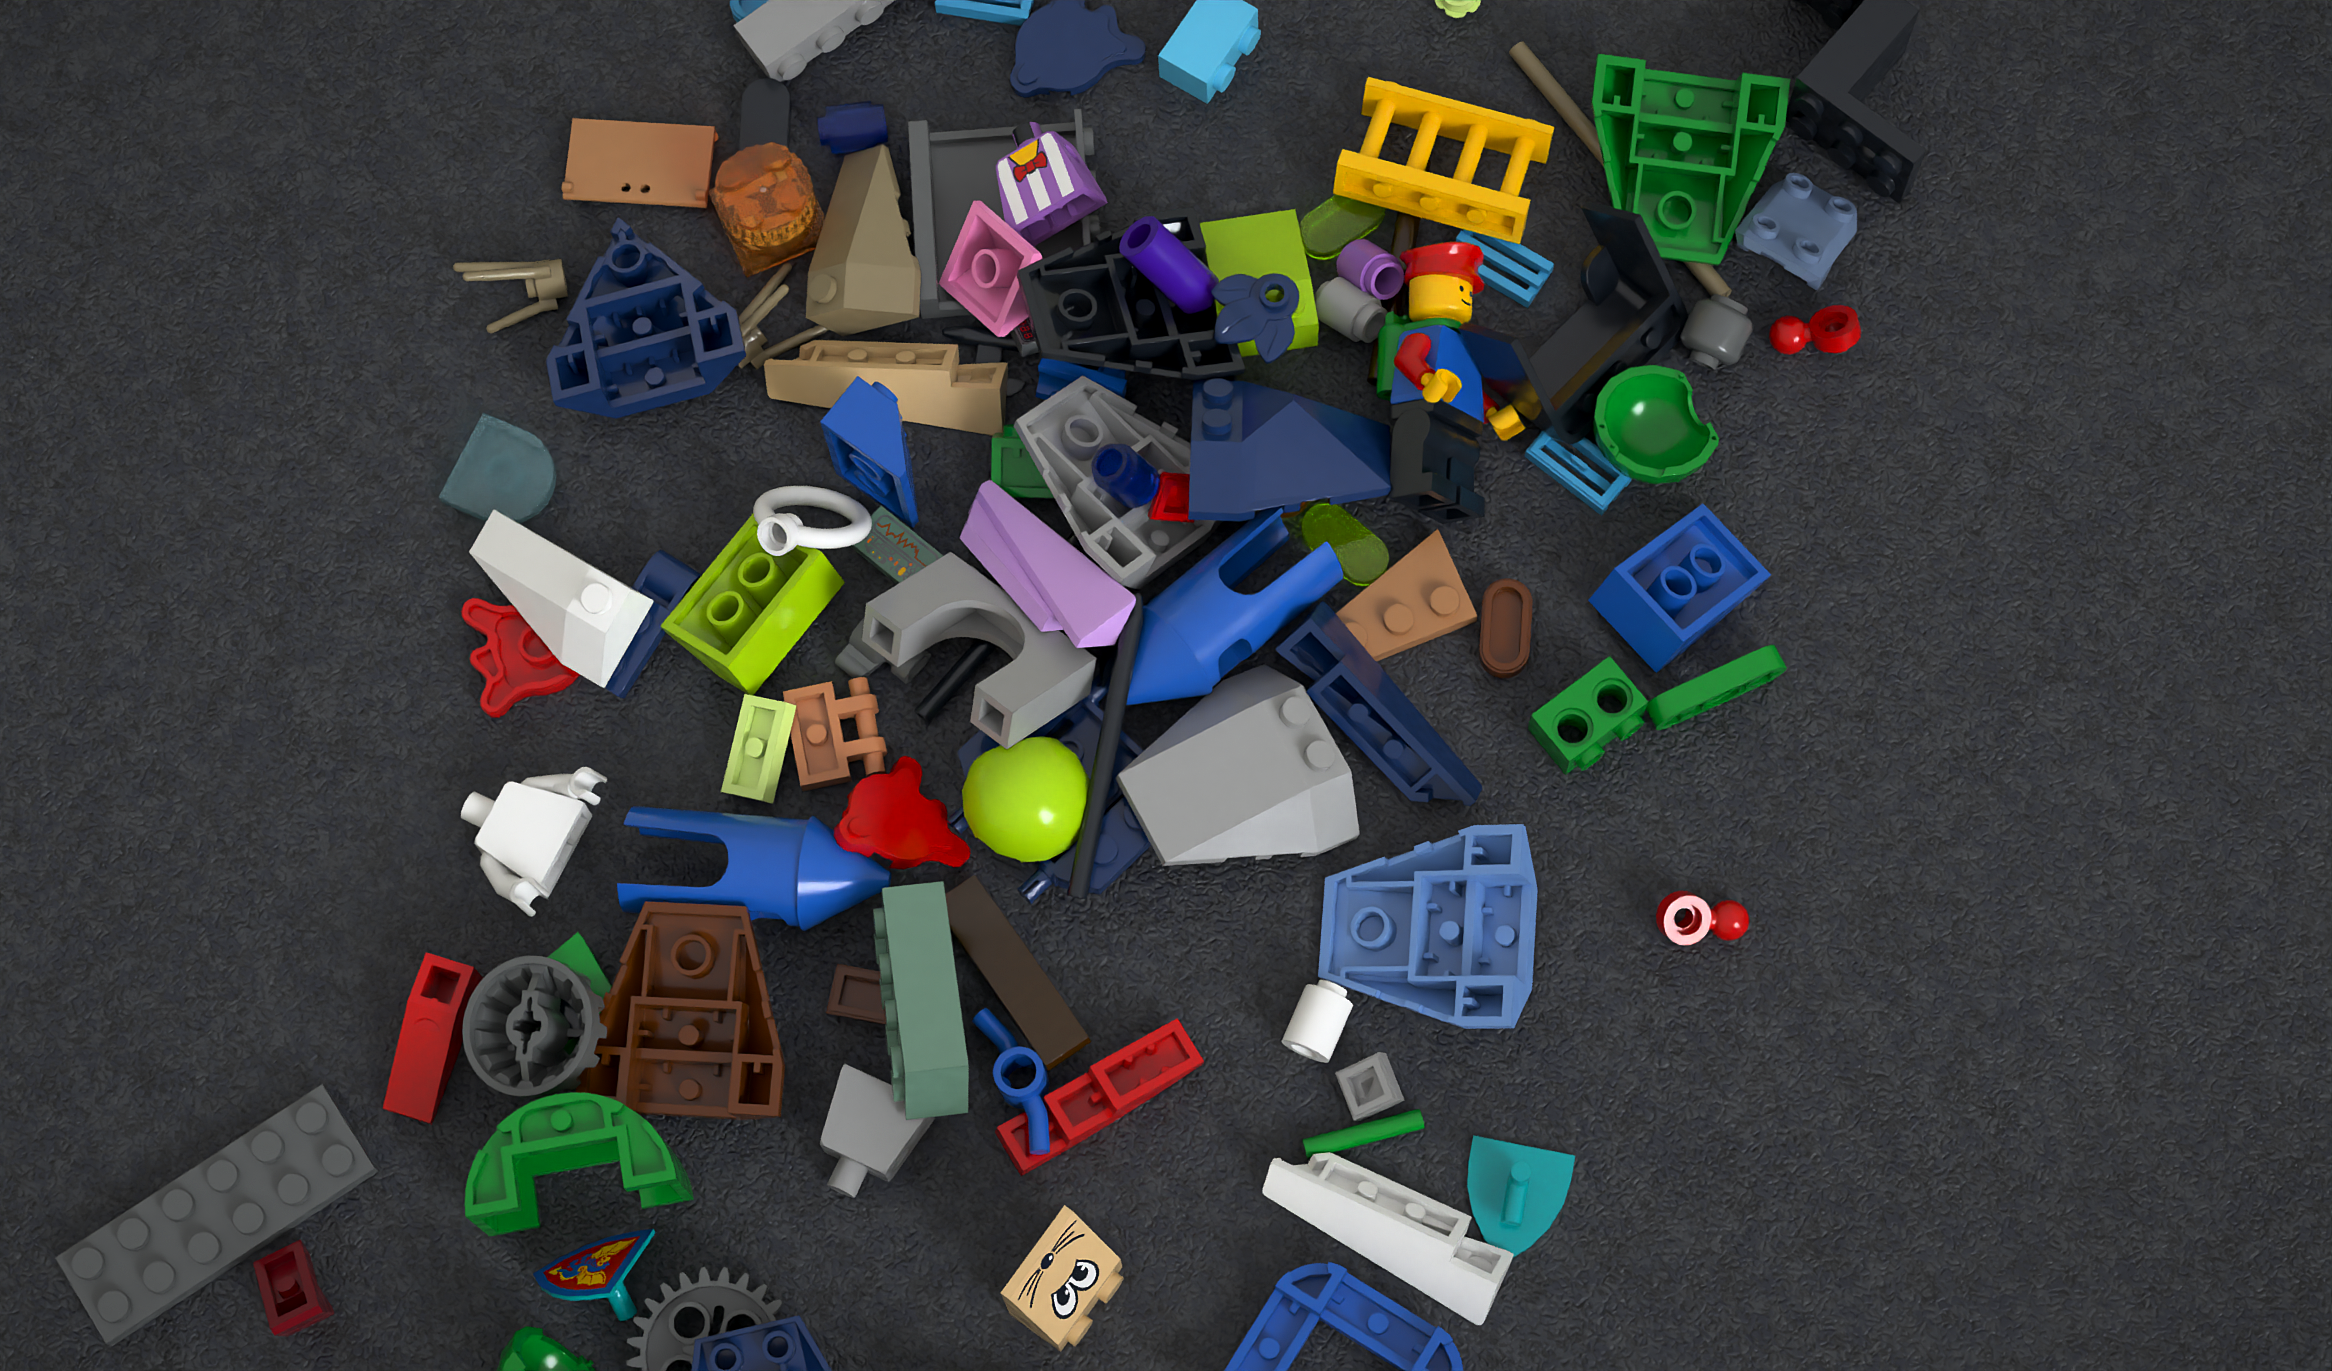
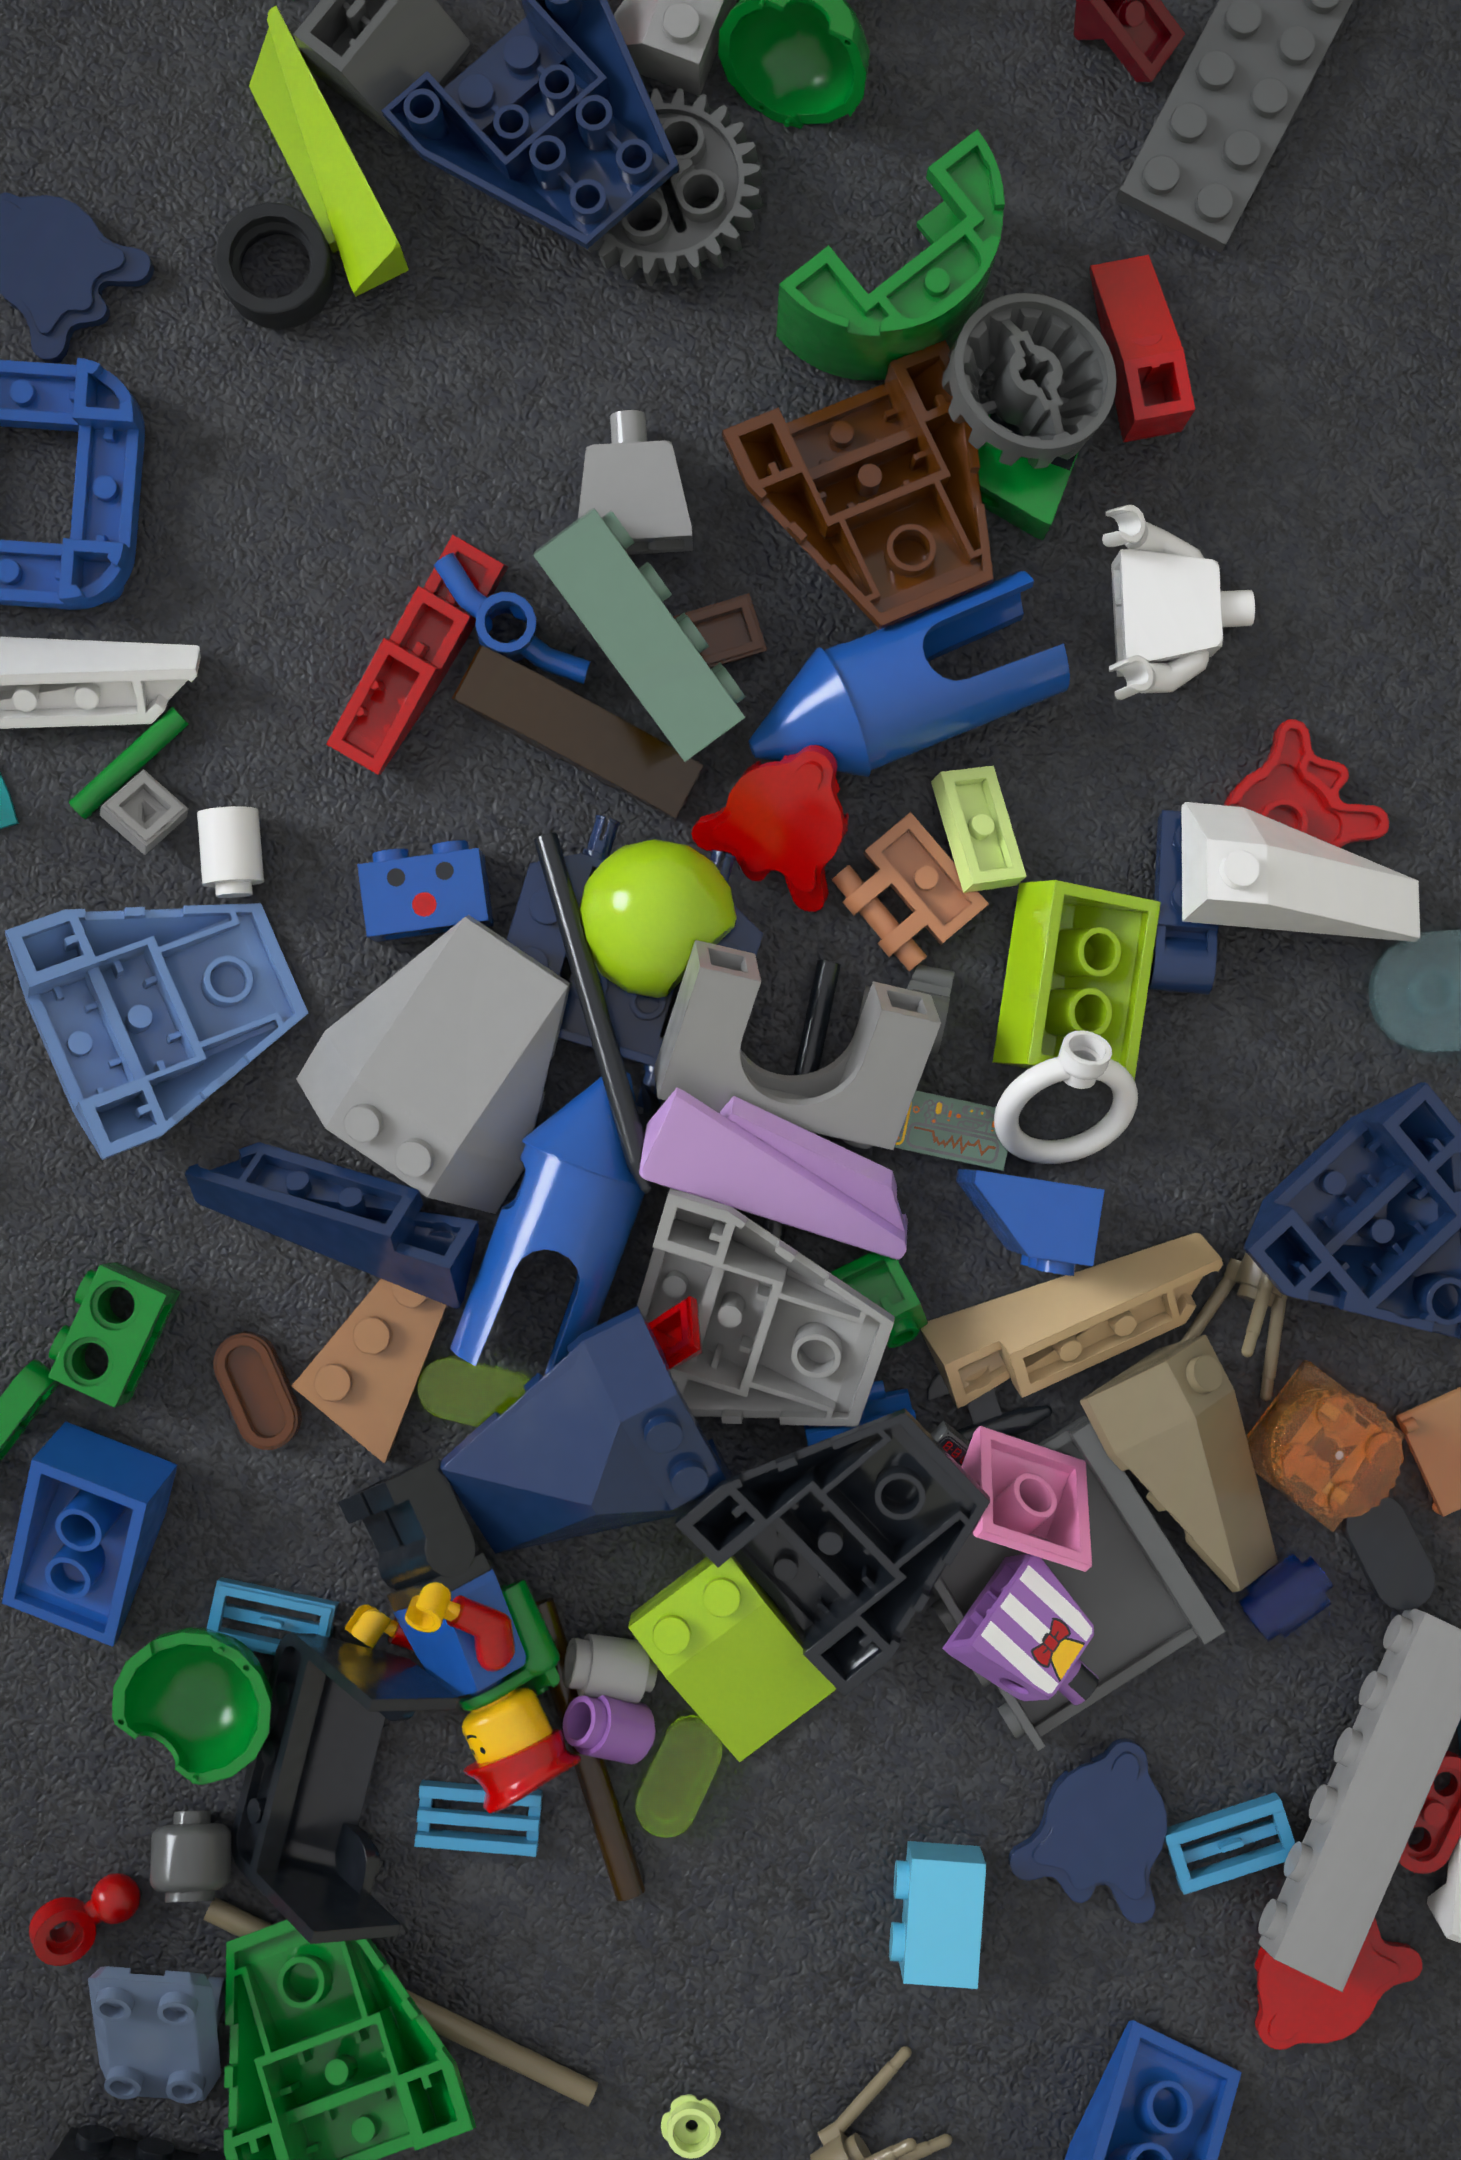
camera: 145 degrees right, 15 degrees up
shield [533,1229,656,1321] -> none
tan slope [1001,1205,1124,1352] -> none
clear blue brick [1091,444,1160,508] -> none
dark purple brick [1119,216,1219,314] -> none
dark blue plate [1211,273,1299,364] -> none
yellow fence [1333,77,1554,244] -> none
none -> blue brick [357,840,494,942]

